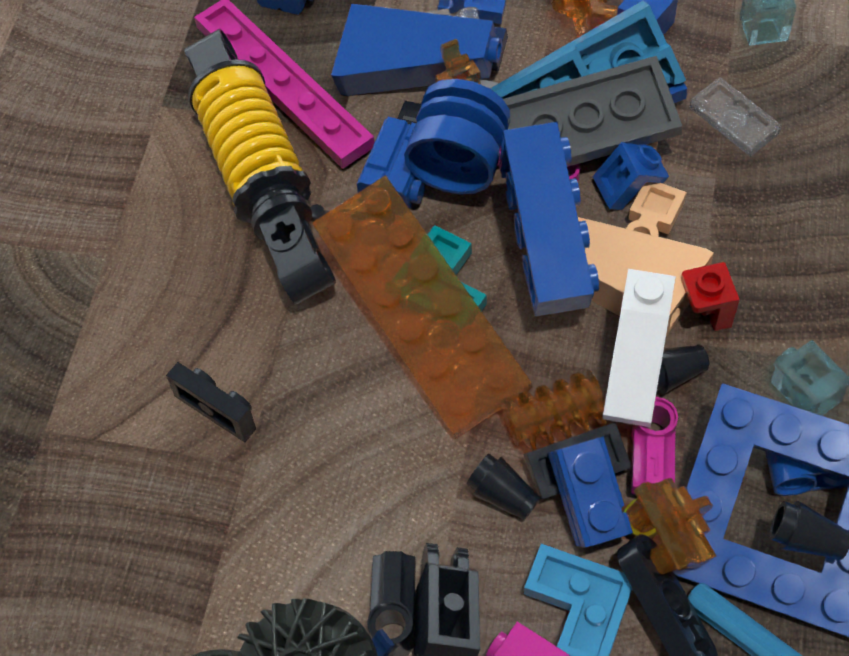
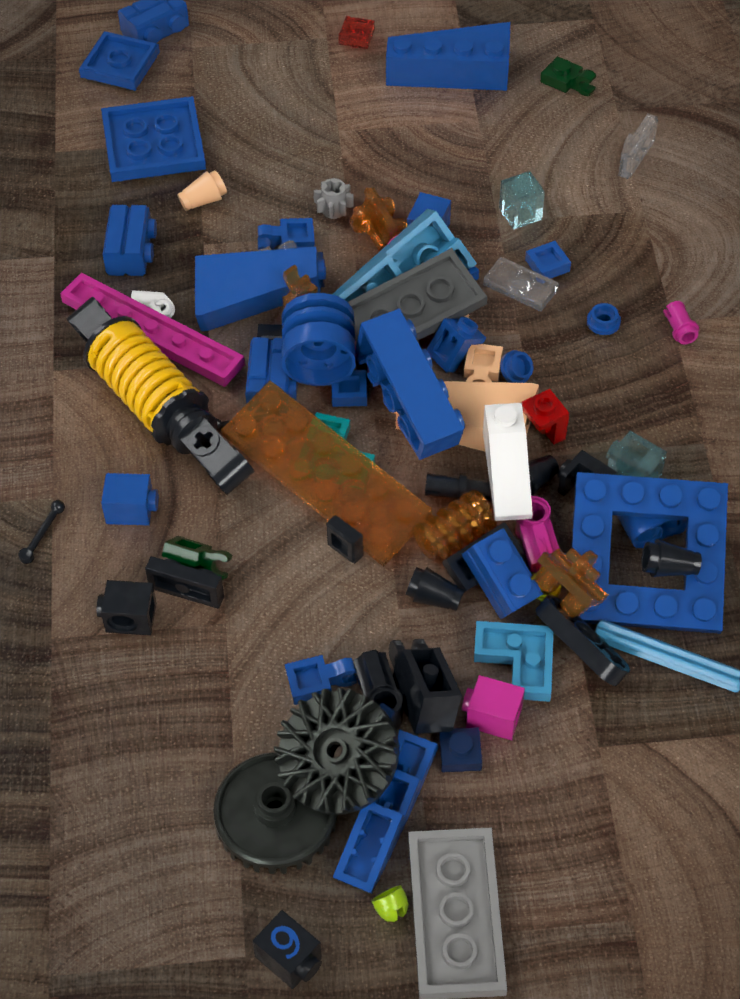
camera: 20 degrees left, 5 degrees down
none -> black hinge [18,500,65,564]
none -> black brick [96,580,157,635]
none -> blue brick [101,473,159,526]
none -> white arm [131,290,175,318]
none -> dark green plate [162,536,233,581]
none -> blue plate [284,655,357,705]
none -> black tile [326,515,364,564]
none -> blue plate [332,370,367,407]
none -> black pin [425,472,492,503]
none -> blue plate [500,350,534,383]
none -> blue plate [525,241,571,282]
none -> black bracket [557,450,618,496]
none -> blue plate [586,303,621,335]

